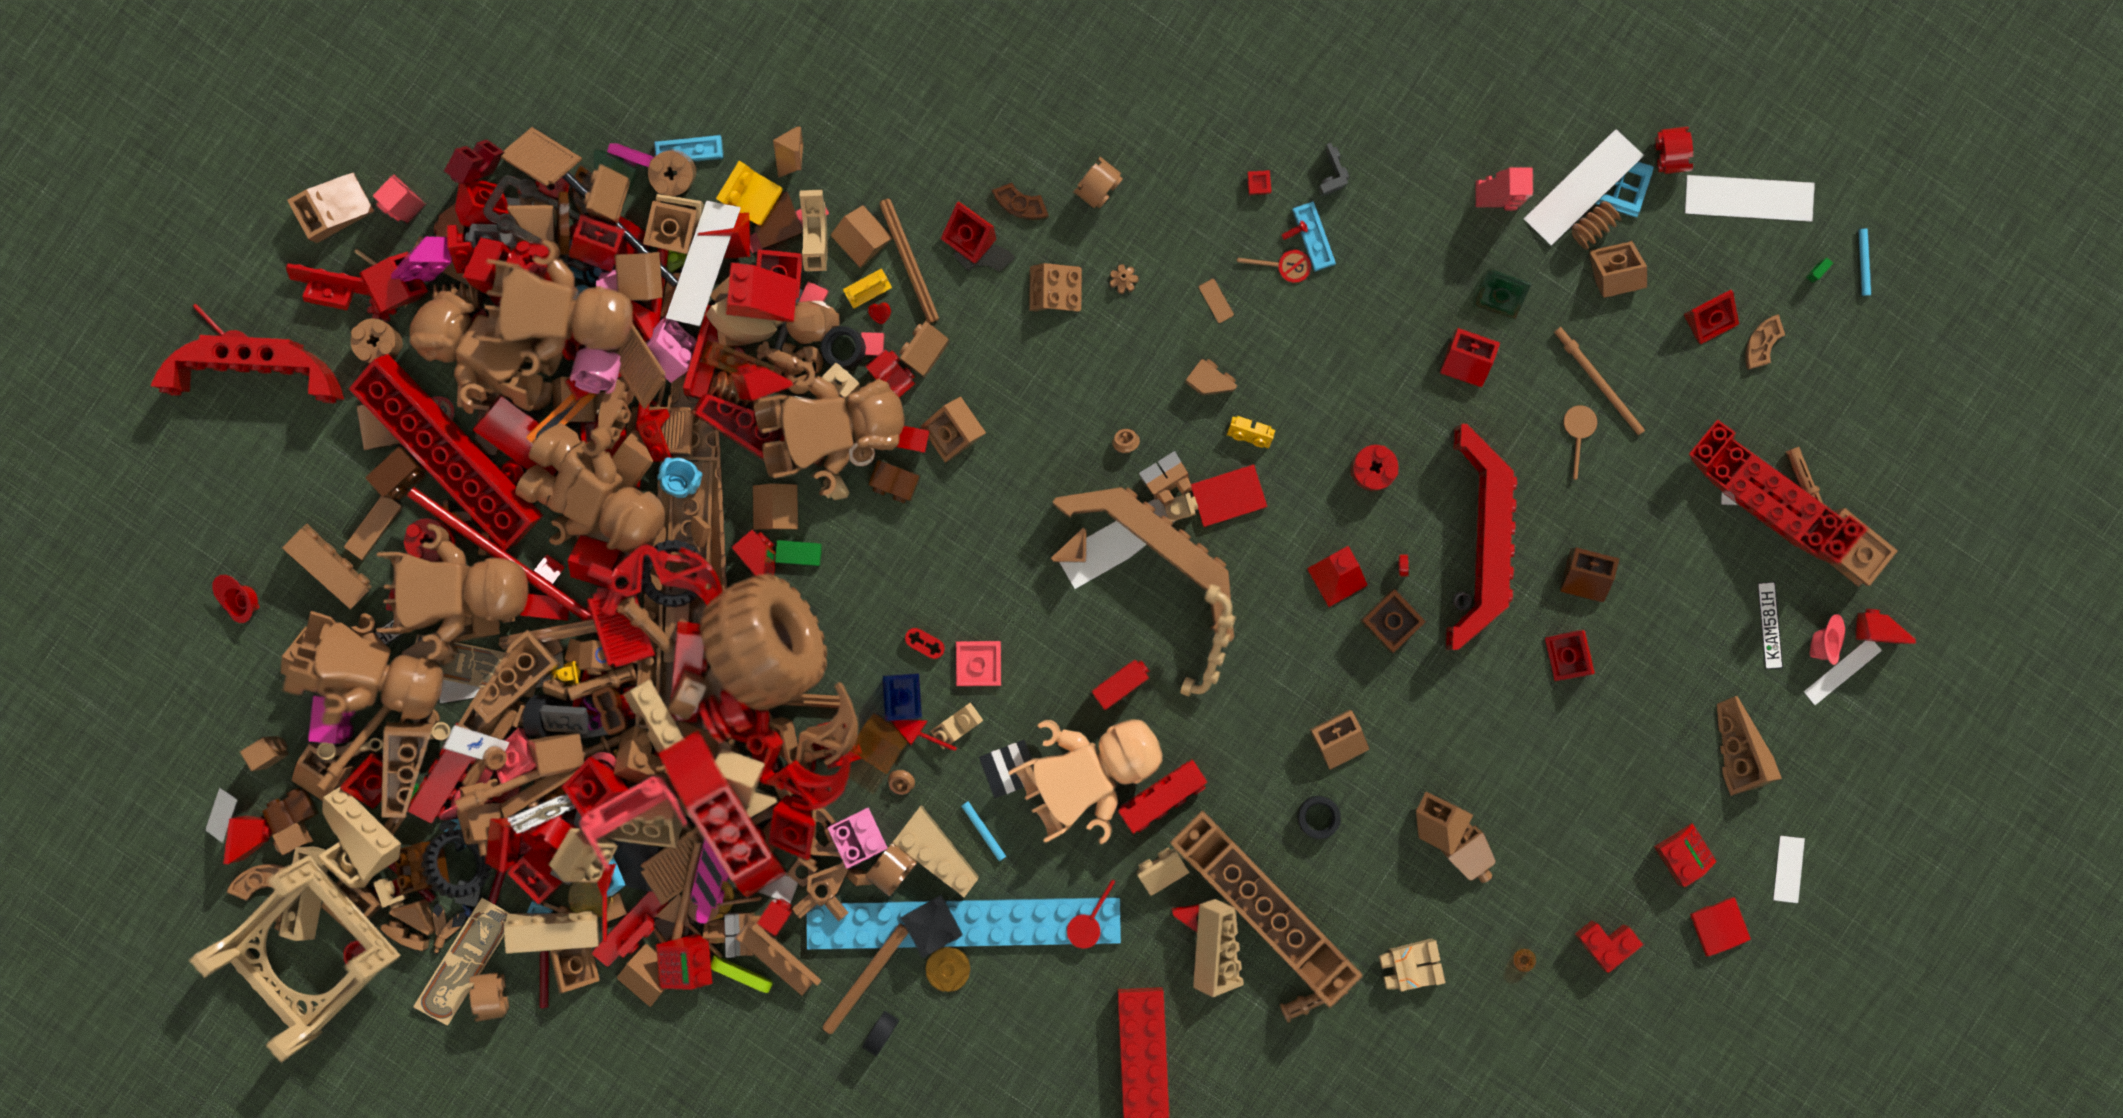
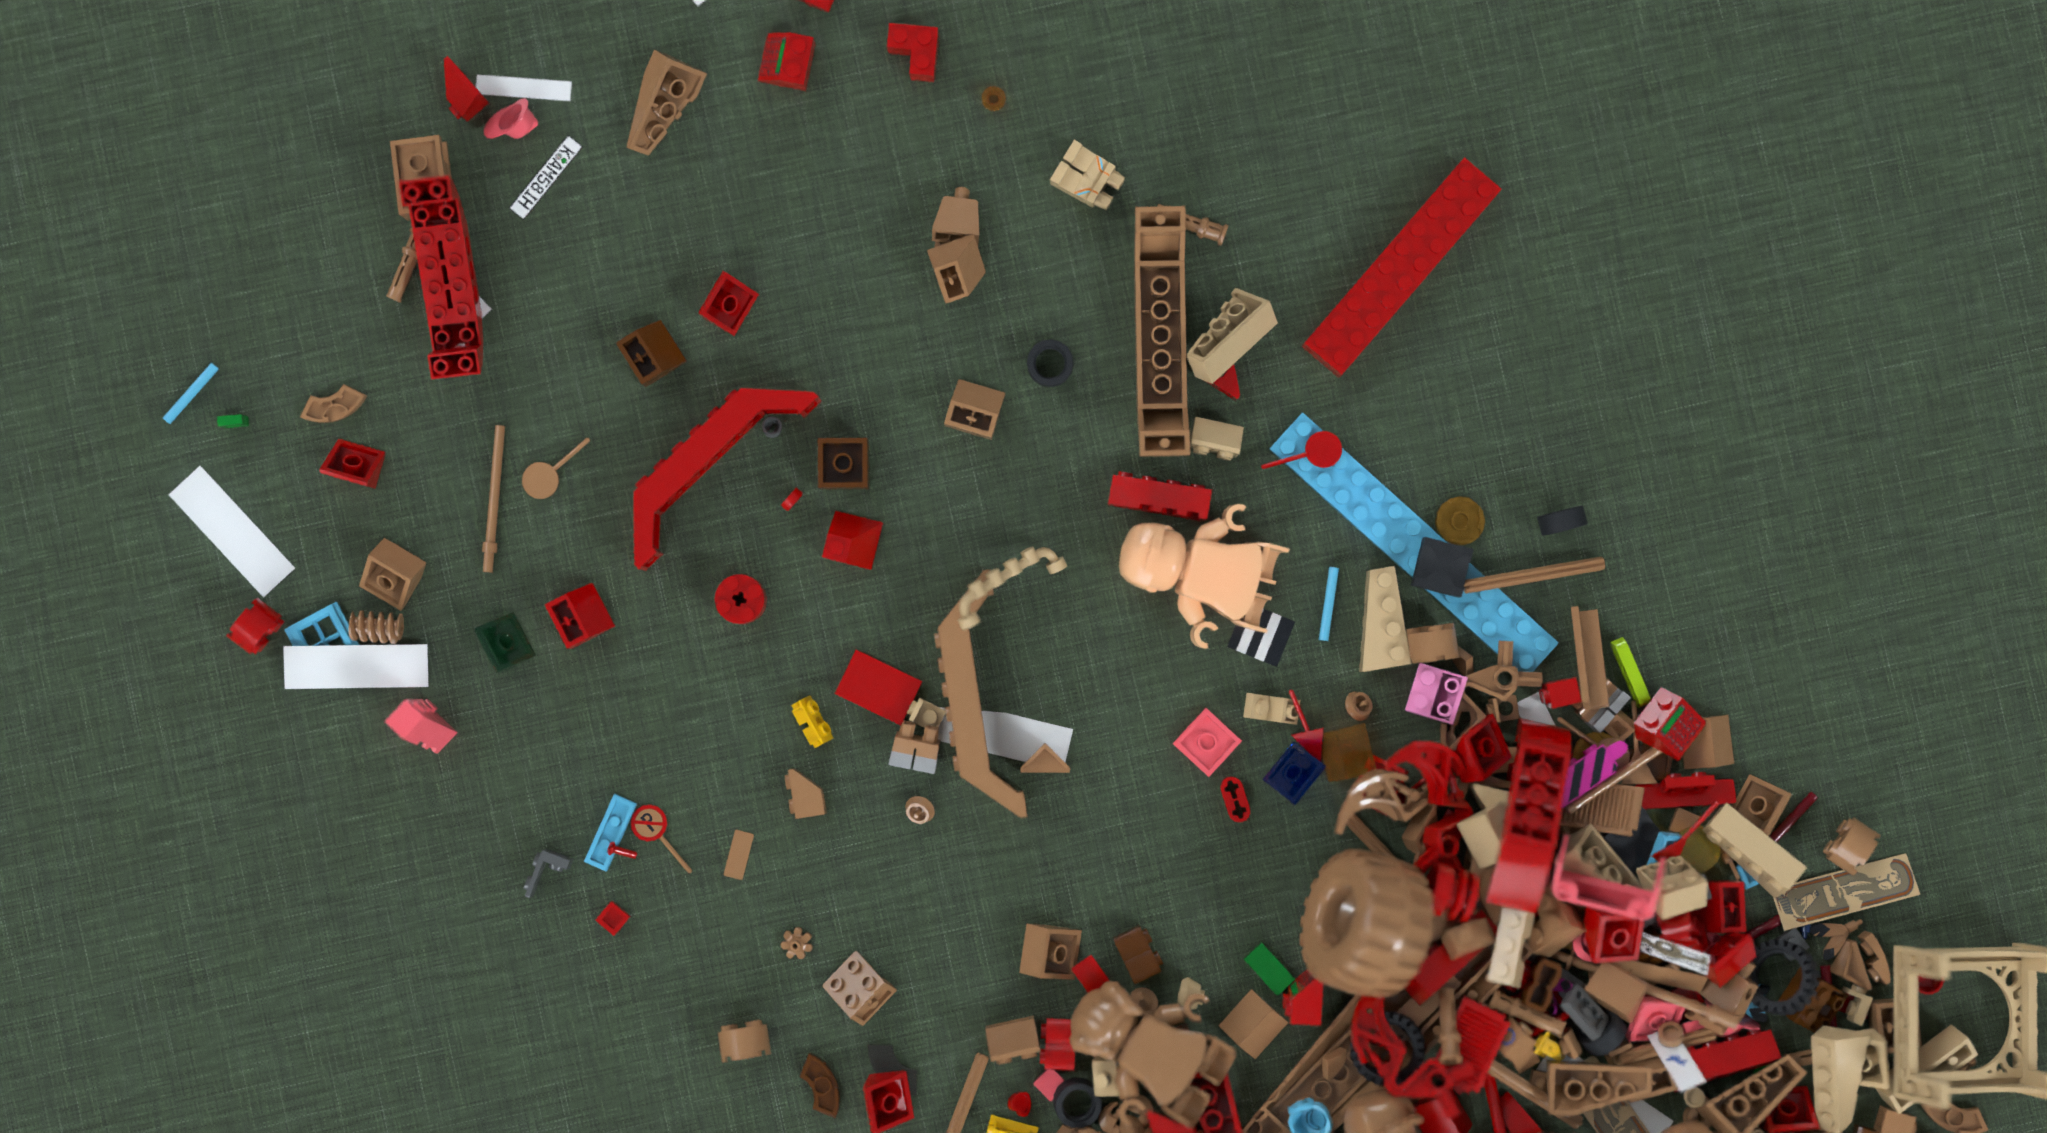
camera: 140 degrees left, 0 degrees up
red window [1092,659,1149,710] -> none

